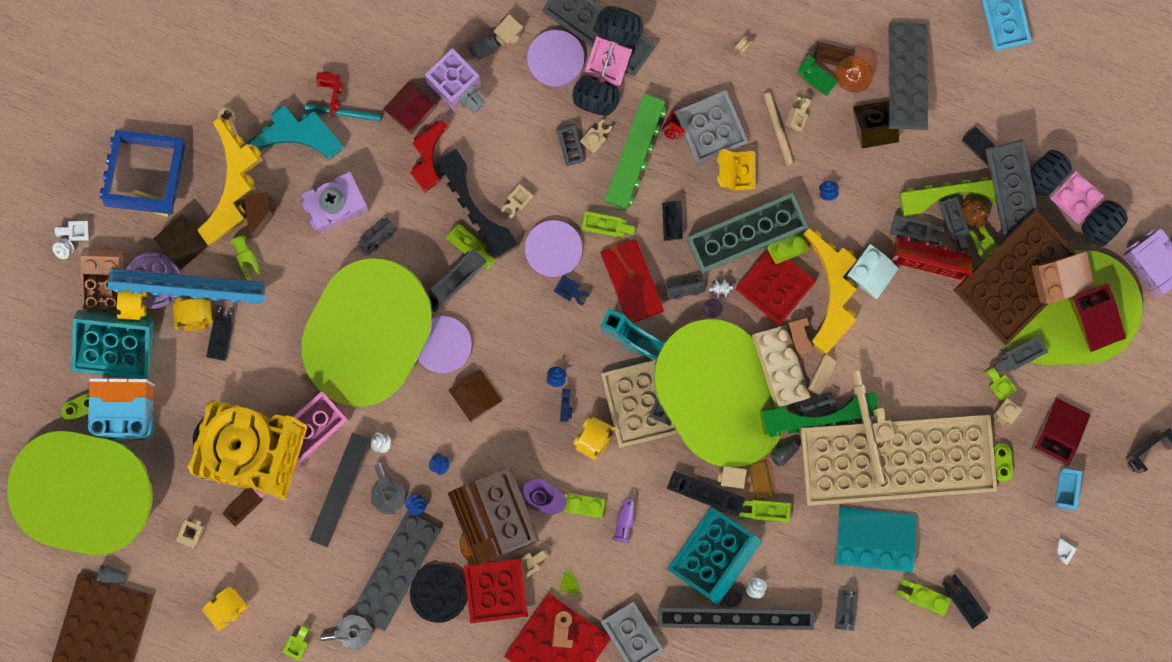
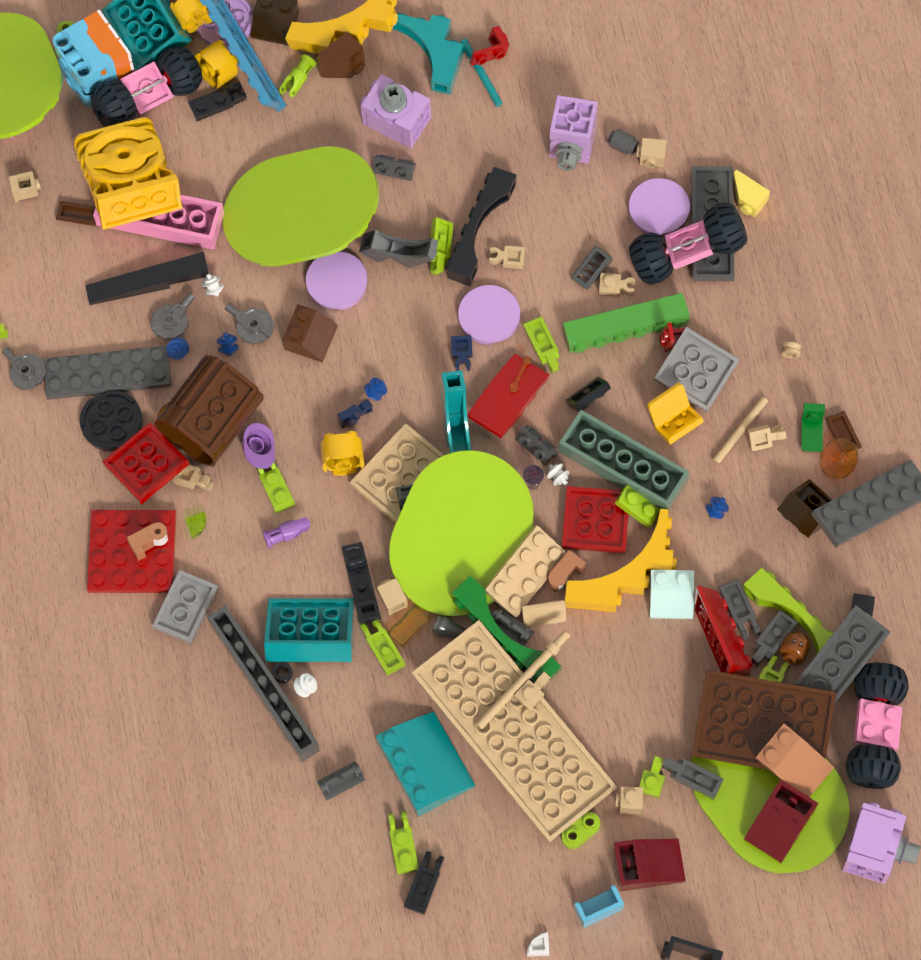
camera: 60 degrees right, 15 degrees down
dark red slope [383,82,437,135] -> none
red arch [410,120,448,193] -> none
none -> black plate [91,47,202,127]
none -> flat silver piece [225,303,275,345]

